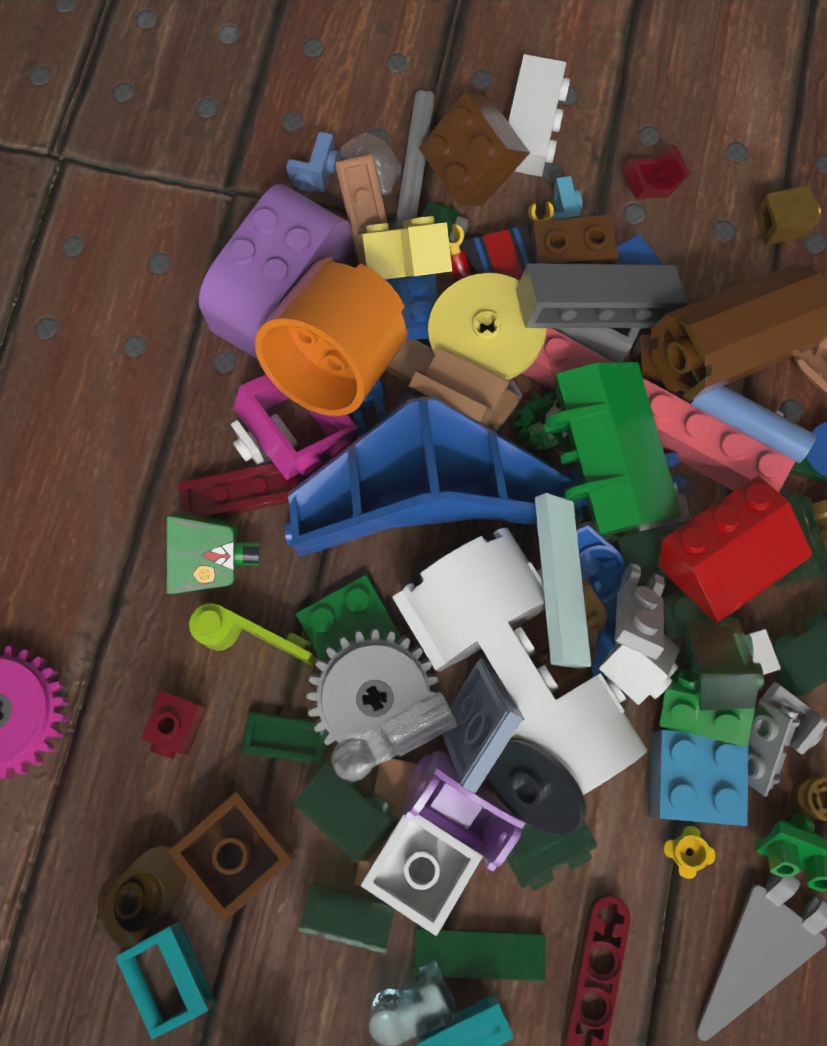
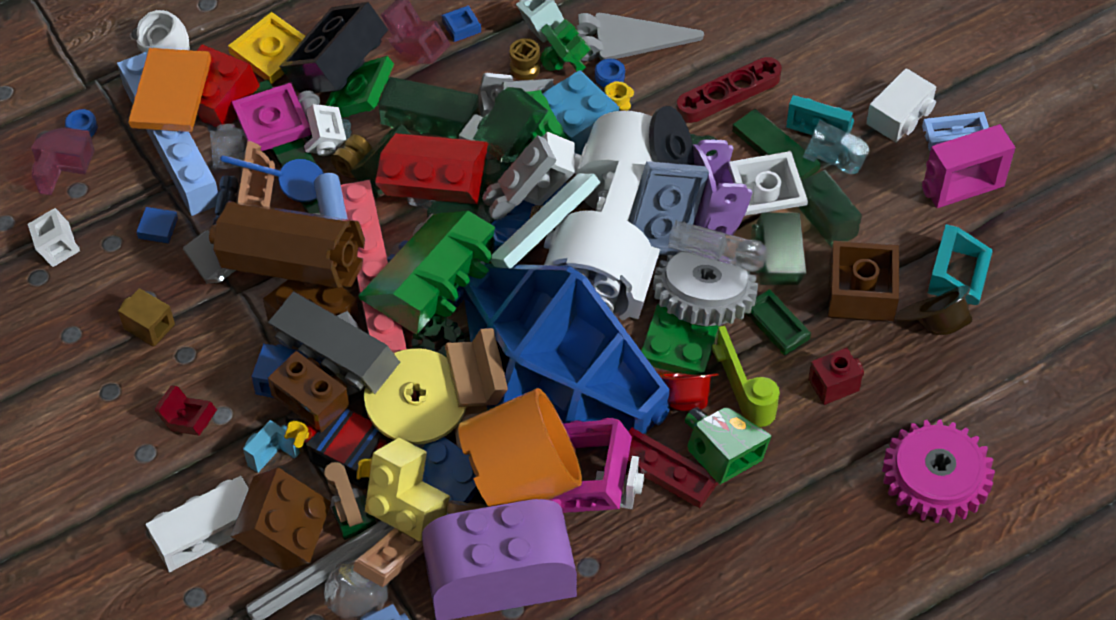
camera: 135 degrees left, 20 degrees down
none -> medium nougat plate [324,462,363,527]
none -> blue tile [595,59,625,88]
none -> red piece [655,370,718,411]

